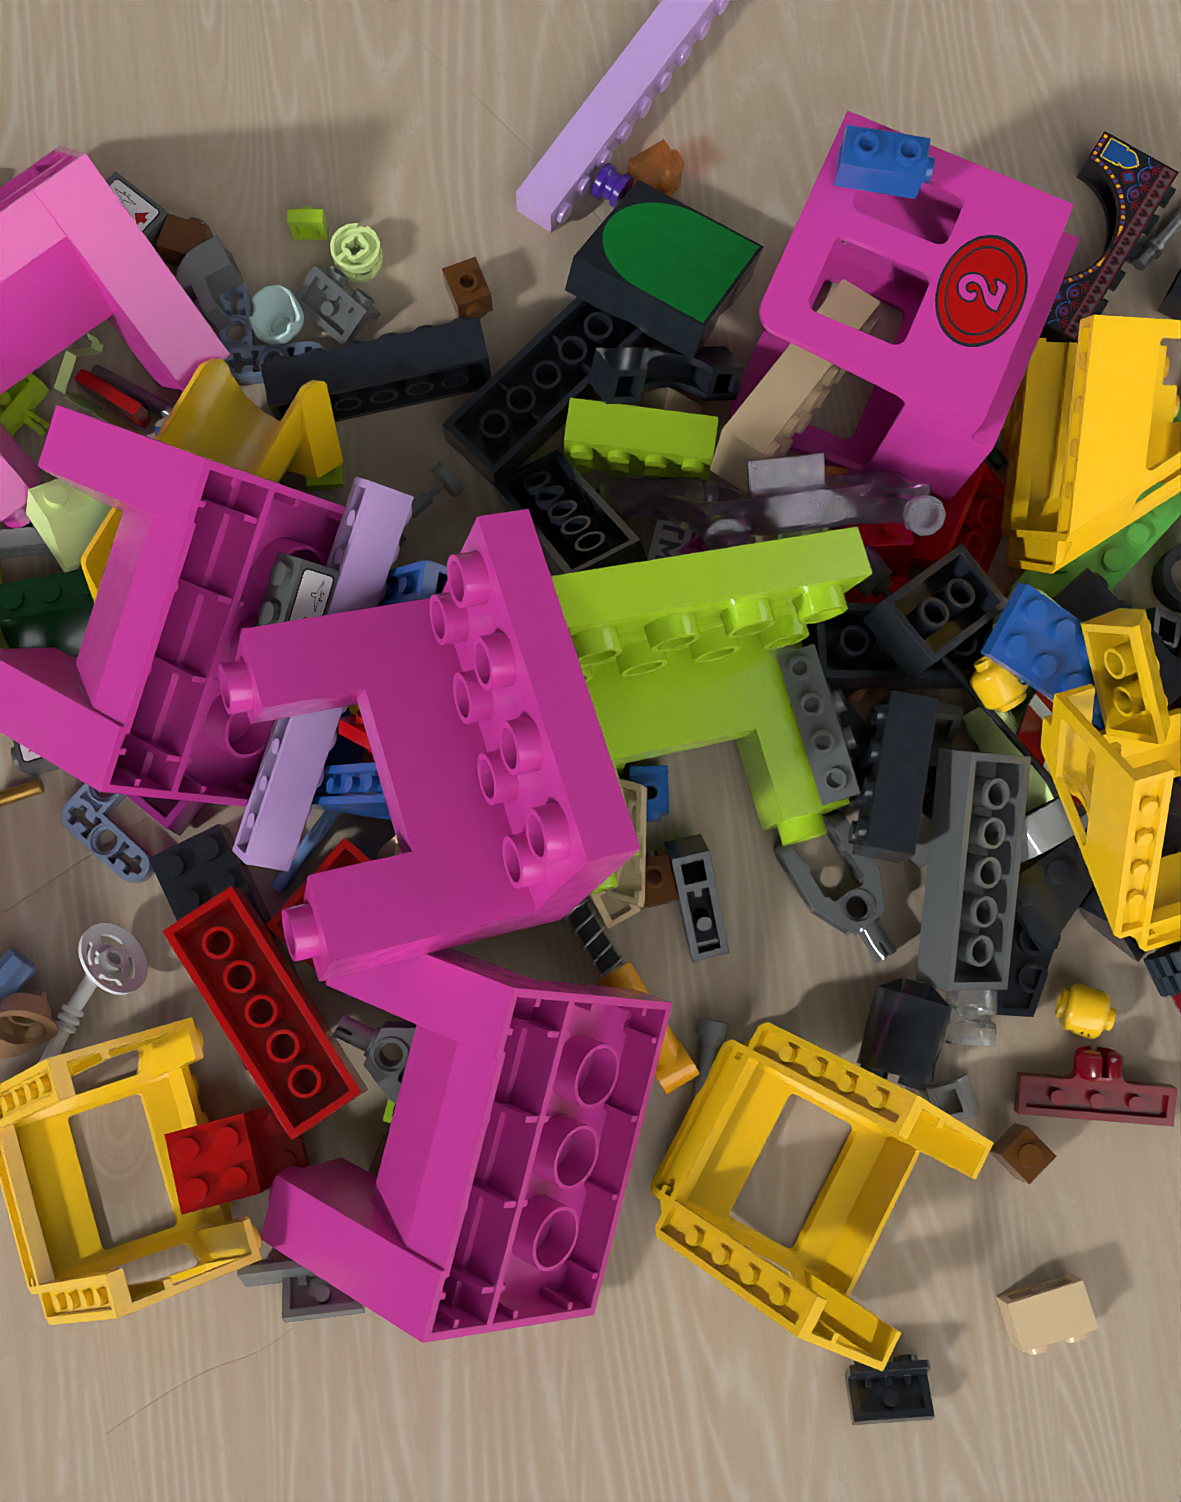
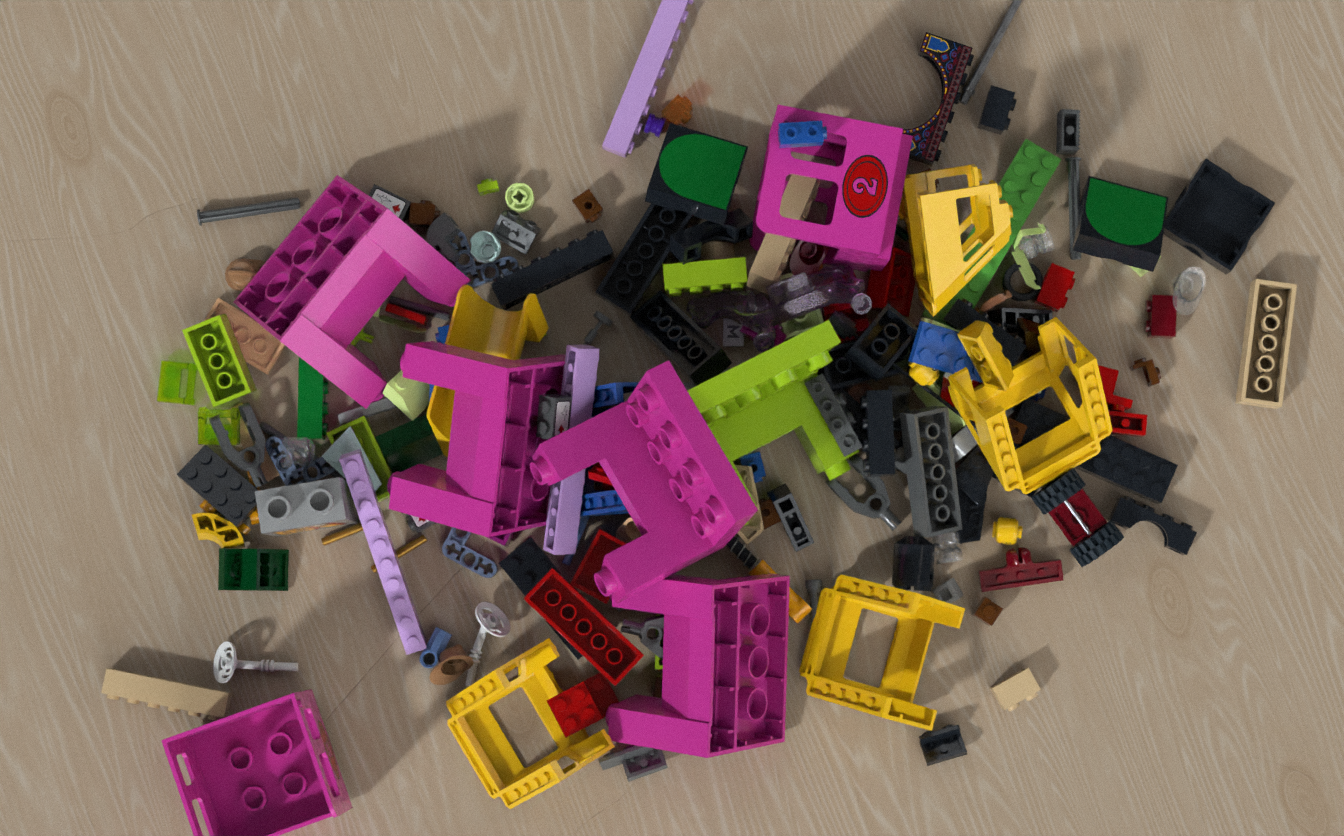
camera: 10 degrees left, 5 degrees up
none -> dark red piece [789,240,829,279]
none -> nougat tile [974,290,1013,313]

